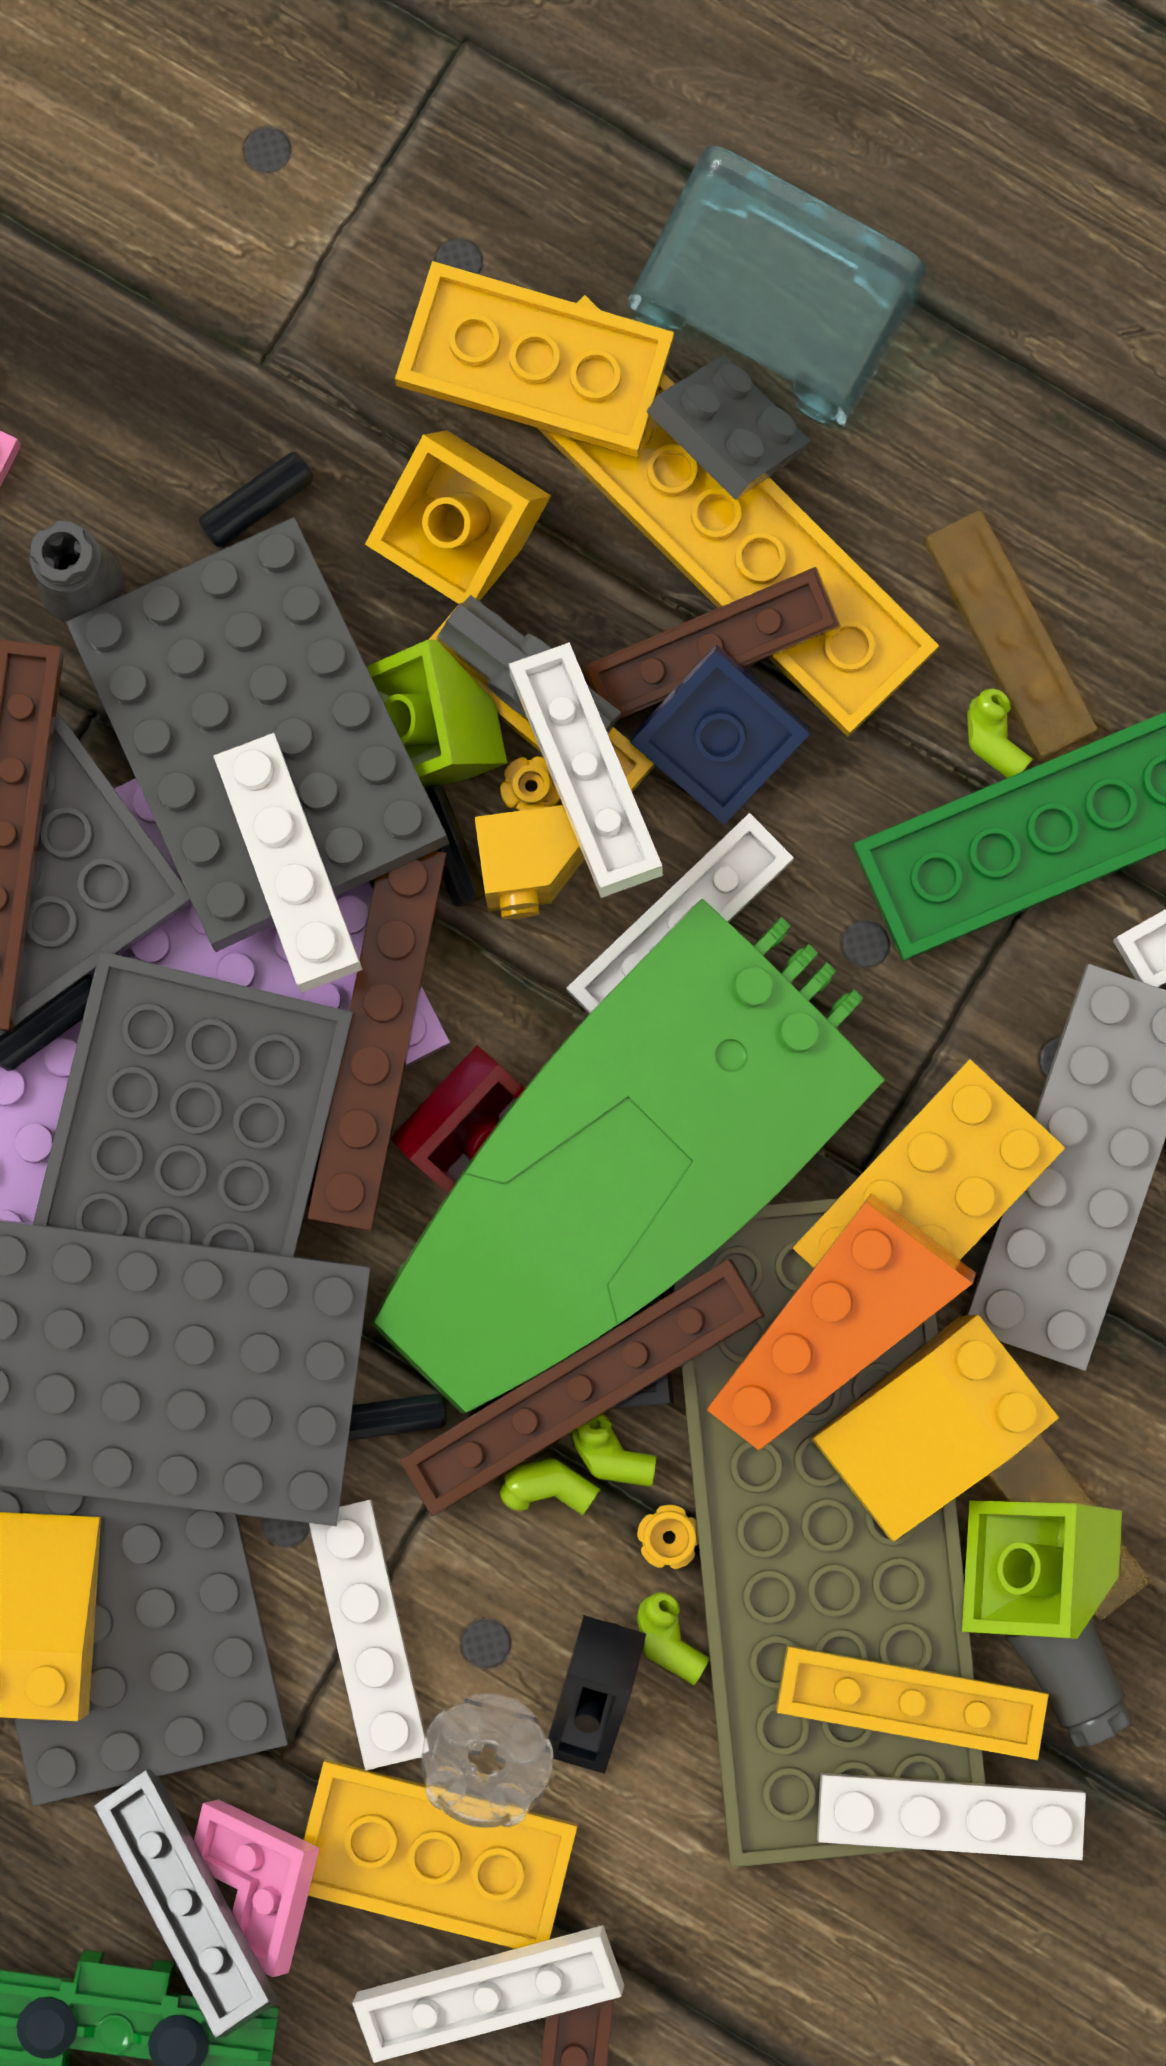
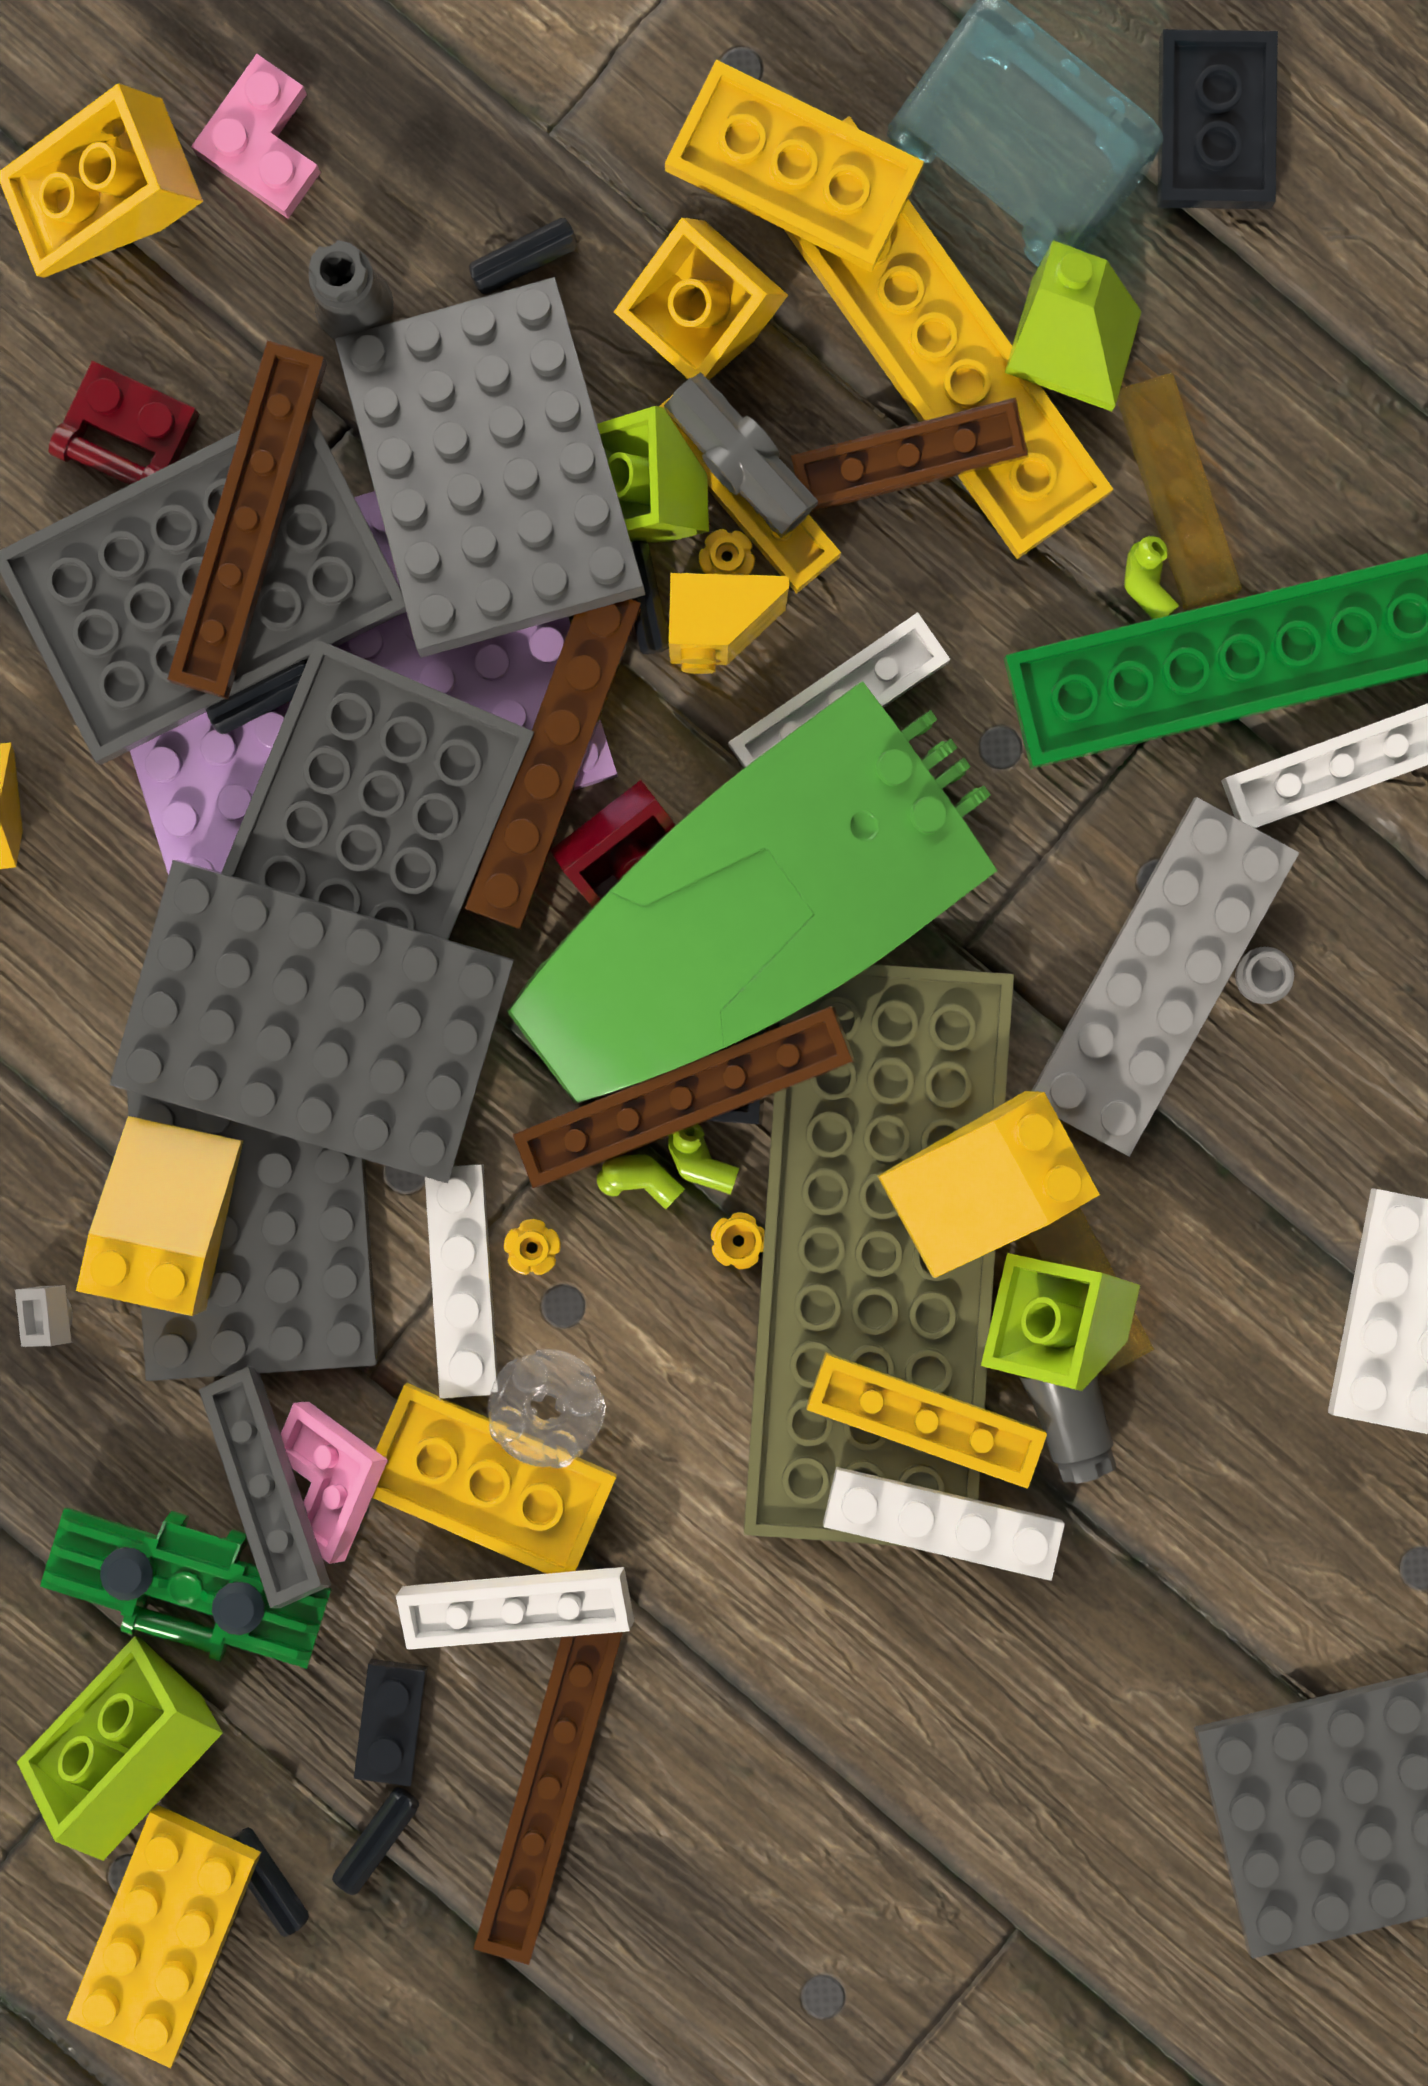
camera: 10 degrees right, 5 degrees up
white plate [214,733,363,993] -> none
black axle [348,1394,447,1441] -> none
white plate [509,642,663,898] -> none
black slope [543,1615,646,1774] -> none
dark blue plate [630,644,810,825] -> none
lime arm [636,1592,710,1686] -> none
dark grey plate [646,354,811,500] -> none
orange wedge [707,1193,976,1450] -> none
yellow plate [792,1059,1065,1268] -> none
none -> yellow plate [504,1219,561,1275]
none -> lime slope [1005,240,1142,412]
none -> black plate [1157,29,1278,209]

